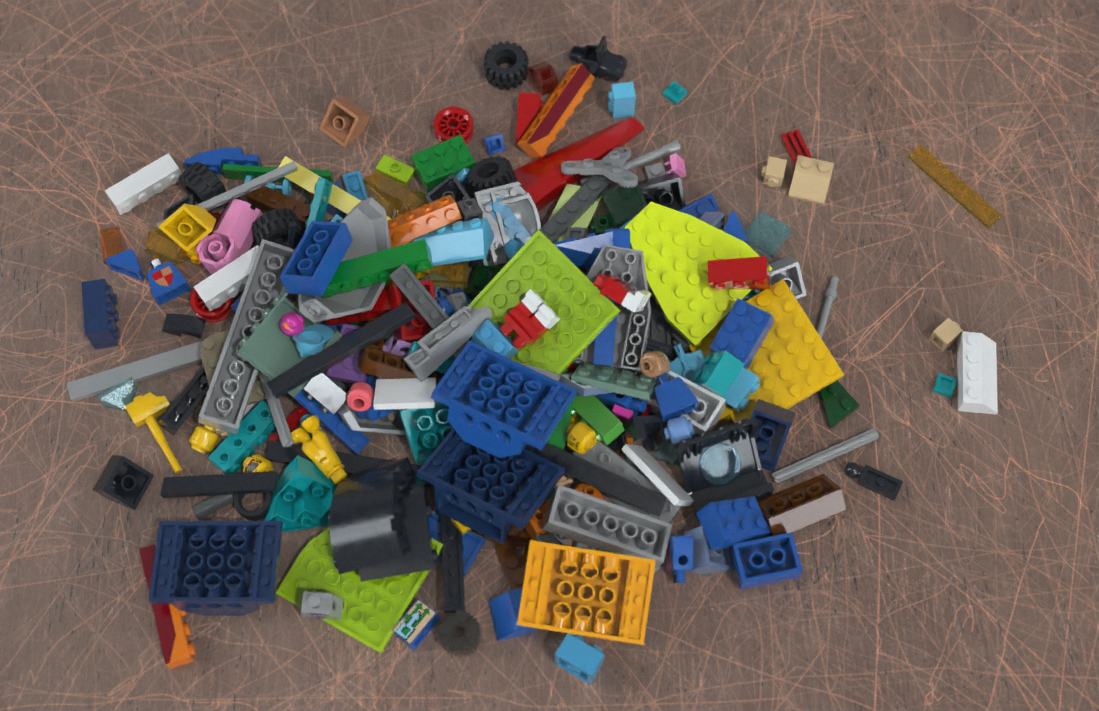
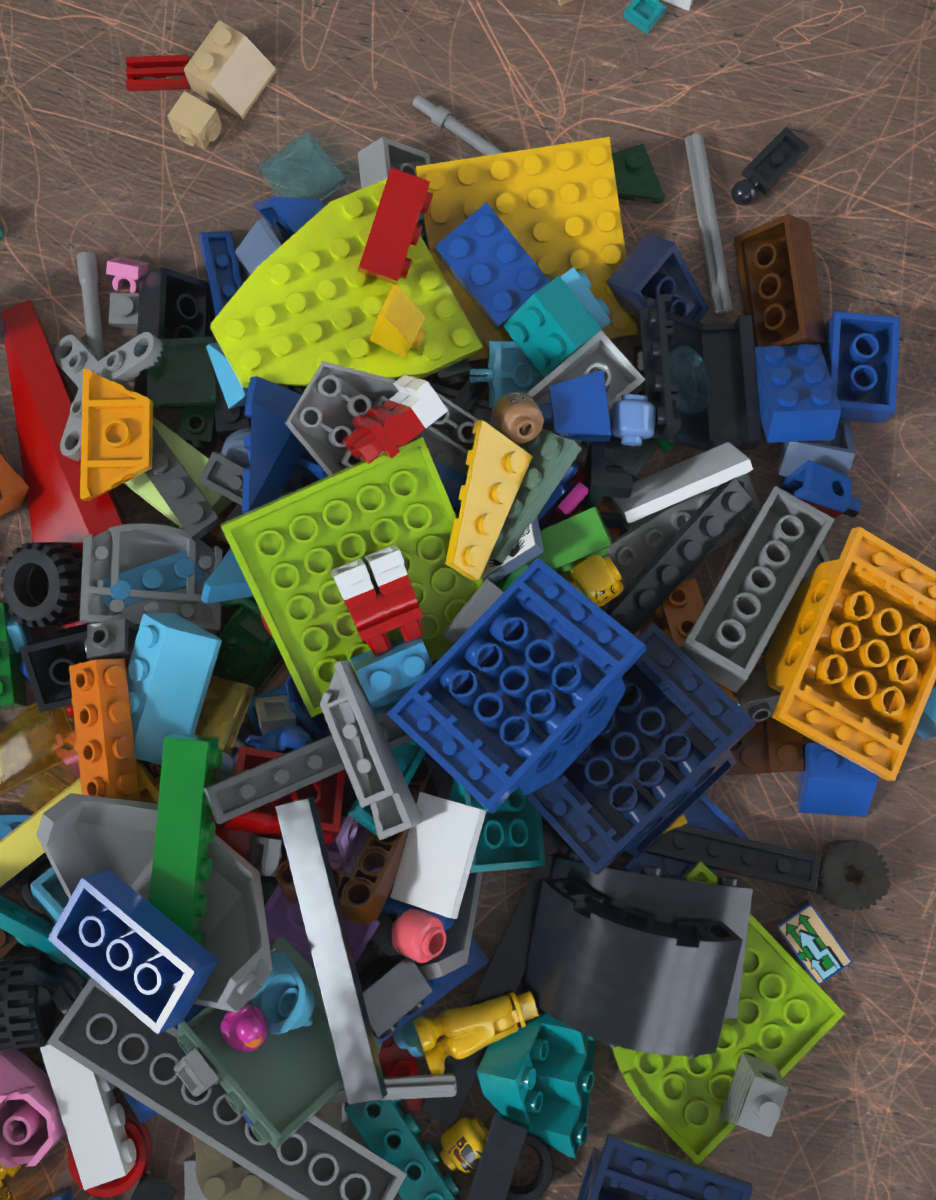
camera: 75 degrees left, 15 degrees up
none -> light orange wing [80,369,153,501]
none -> light grey tile [173,1048,219,1097]
none -> dark grey plate [247,835,282,877]
none -> yellow slope [370,284,426,358]
none -> yellow wing [445,420,533,580]

